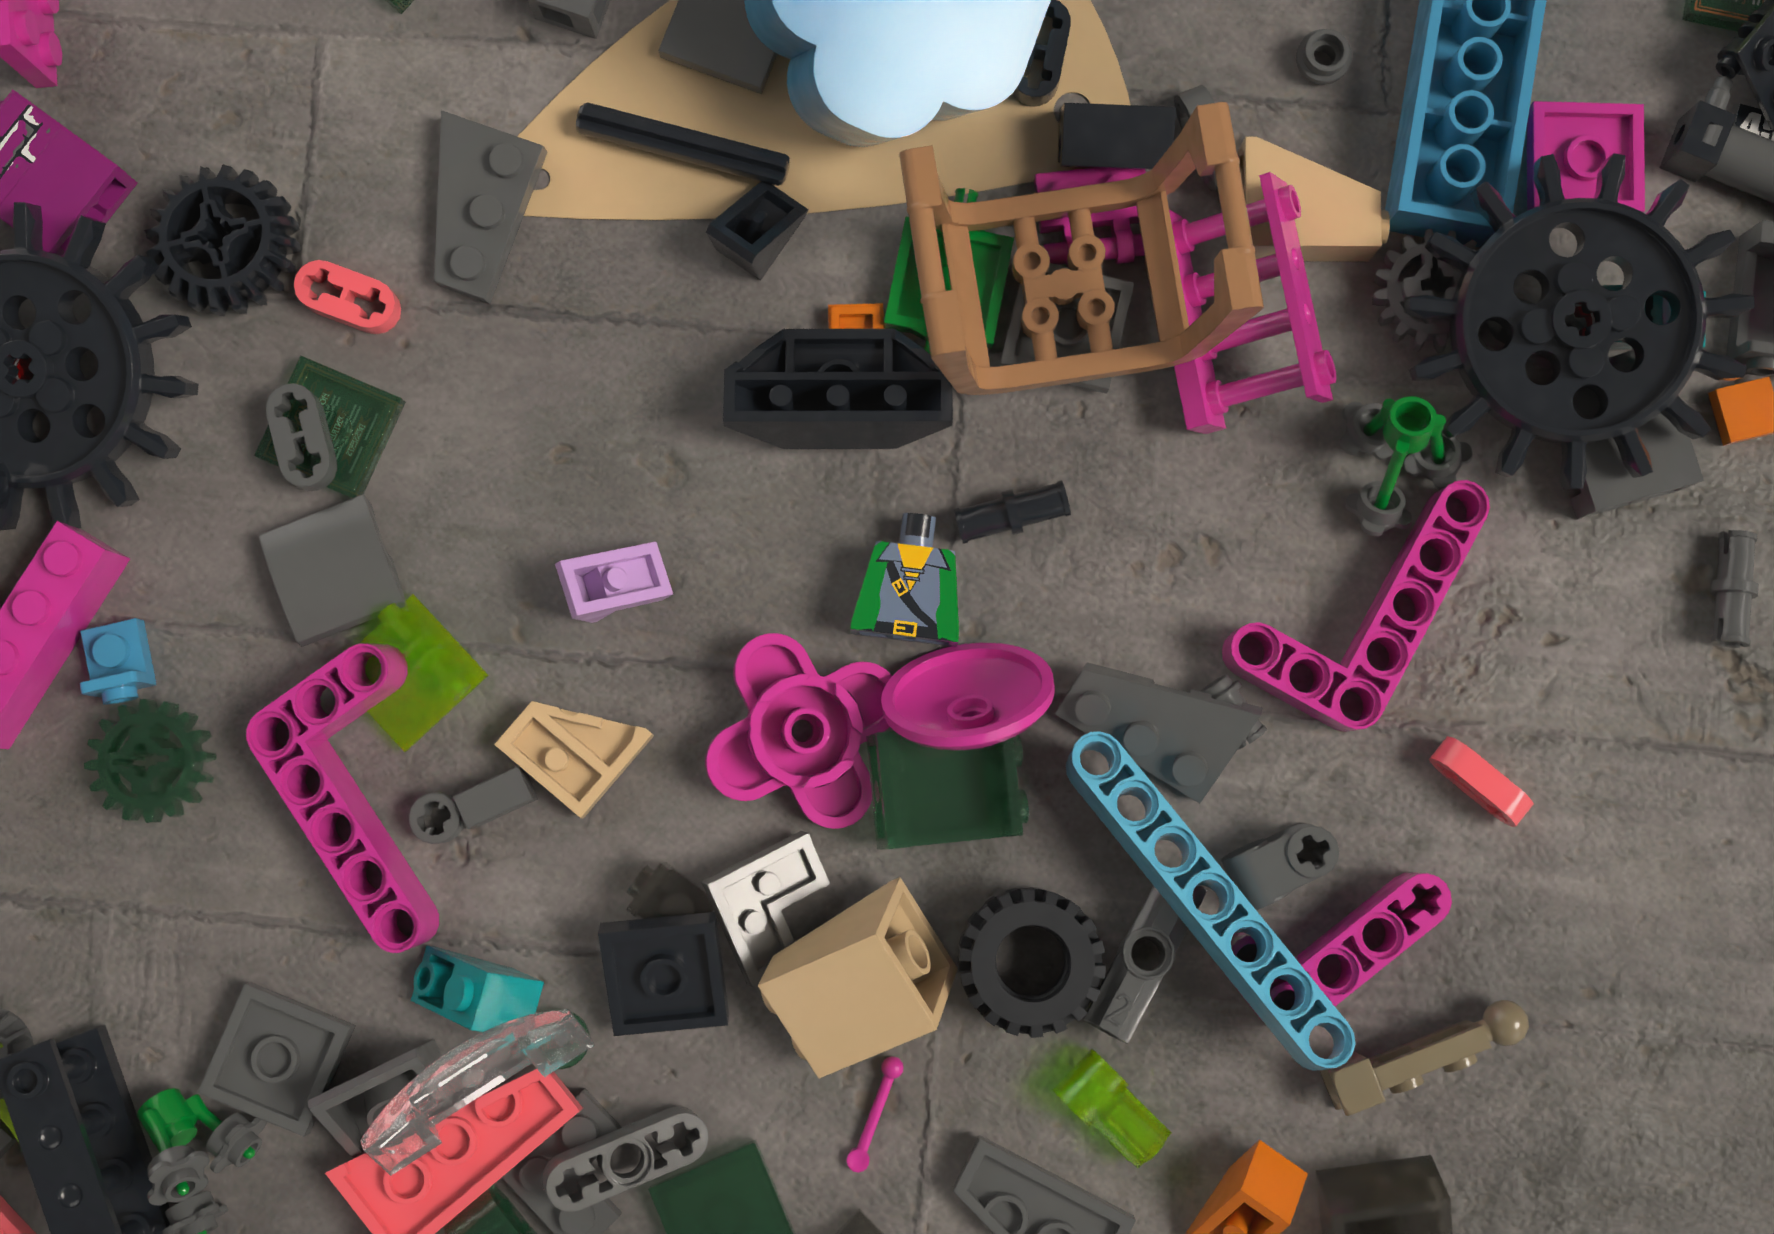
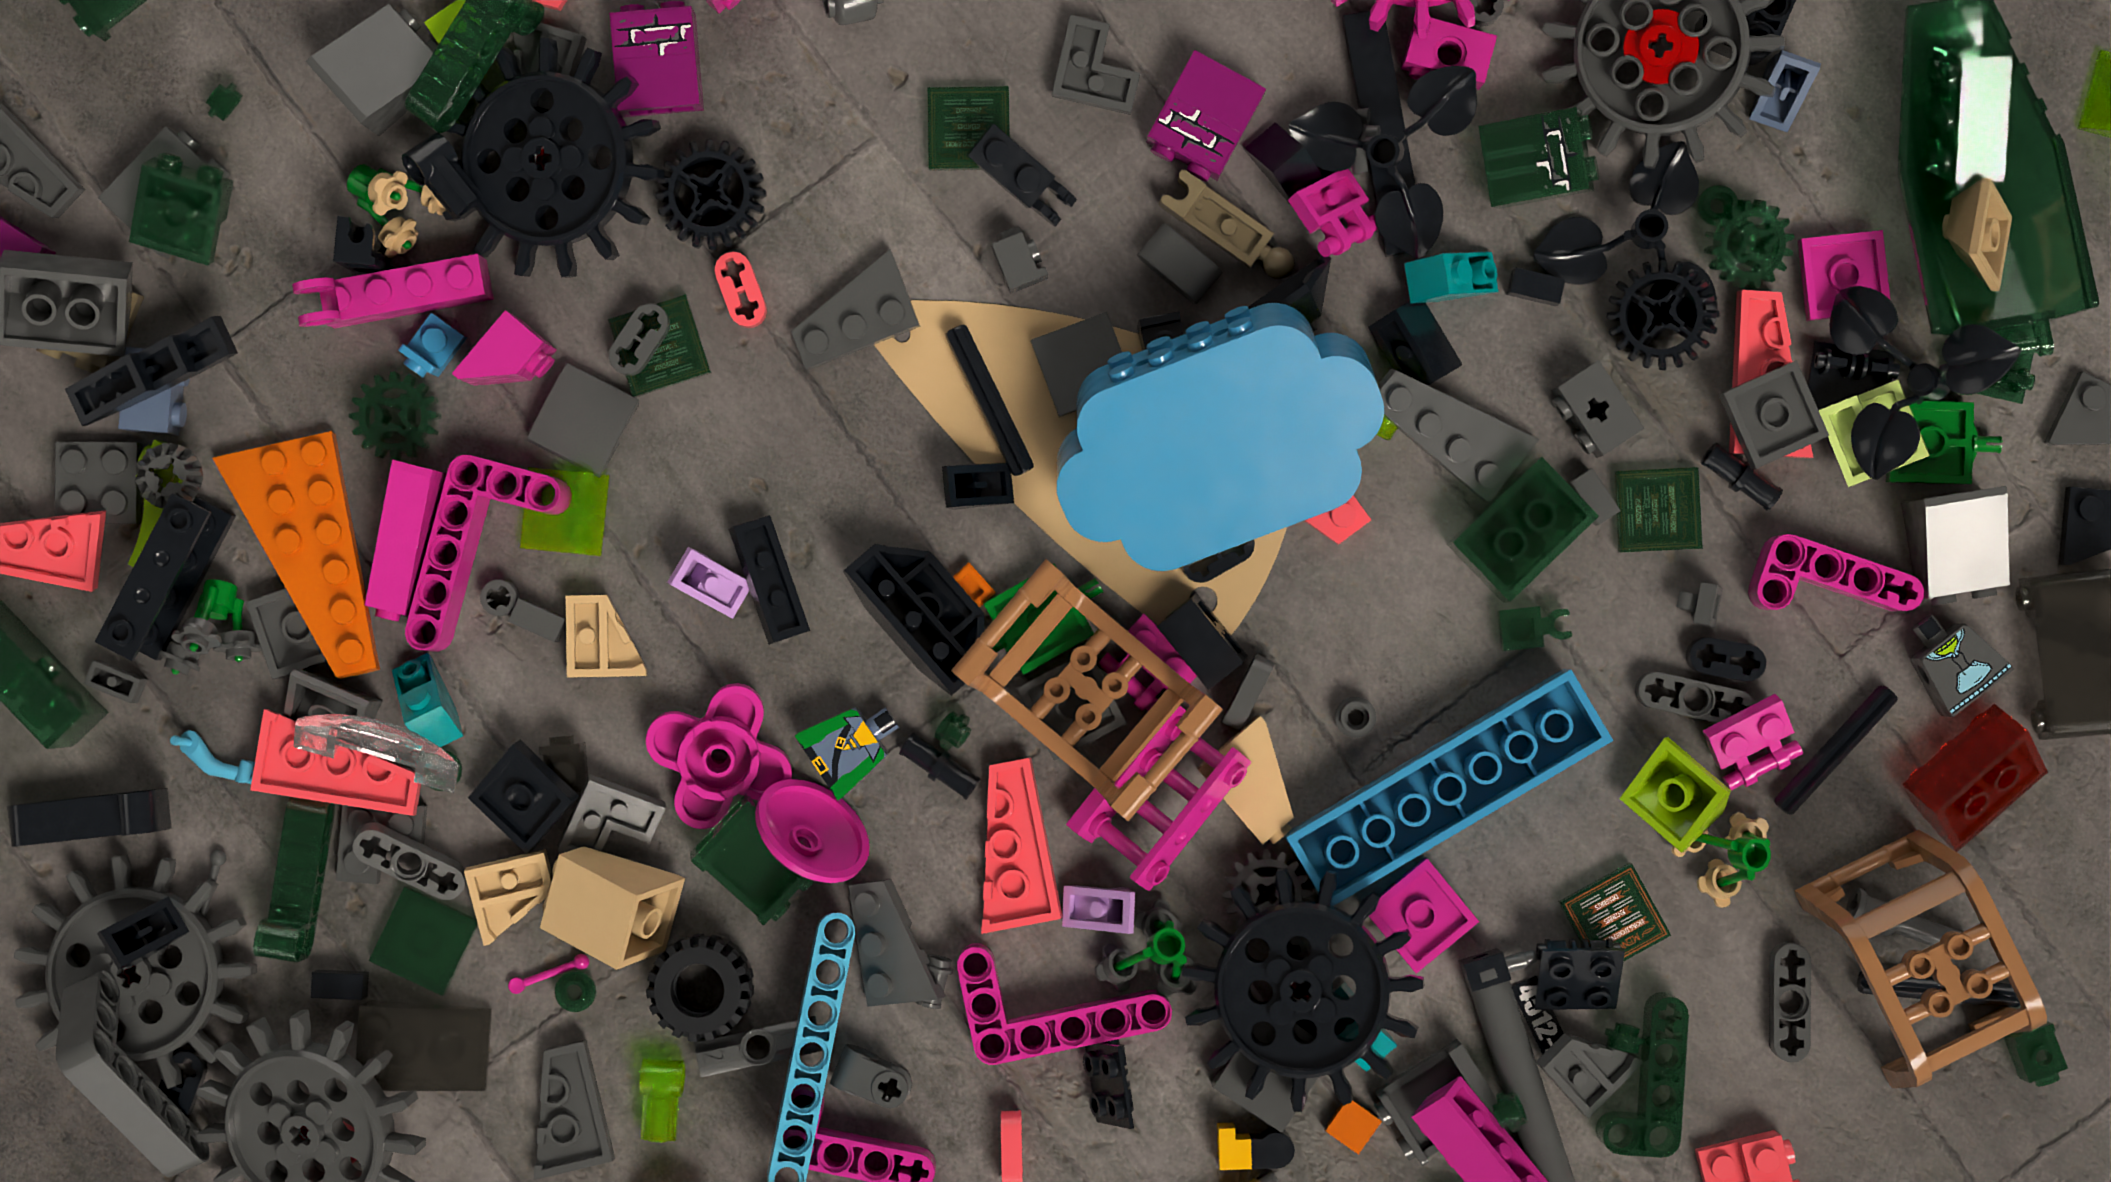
camera: 50 degrees right, 5 degrees up
none -> orange wing [212,431,380,679]
none -> dark pink slope [365,460,447,622]
none -> dark pink slope [452,310,557,386]
none -> tan wing [464,849,553,946]
none -> clear green plate [555,971,597,1012]
none -> black plate [728,515,810,645]
none -> clear green plate [934,711,971,751]
none -> coral wing [981,757,1063,934]
none -> lavender slope [1062,885,1135,934]
none -> black hinge [1083,1039,1134,1129]
none -> leg [1217,1123,1295,1170]

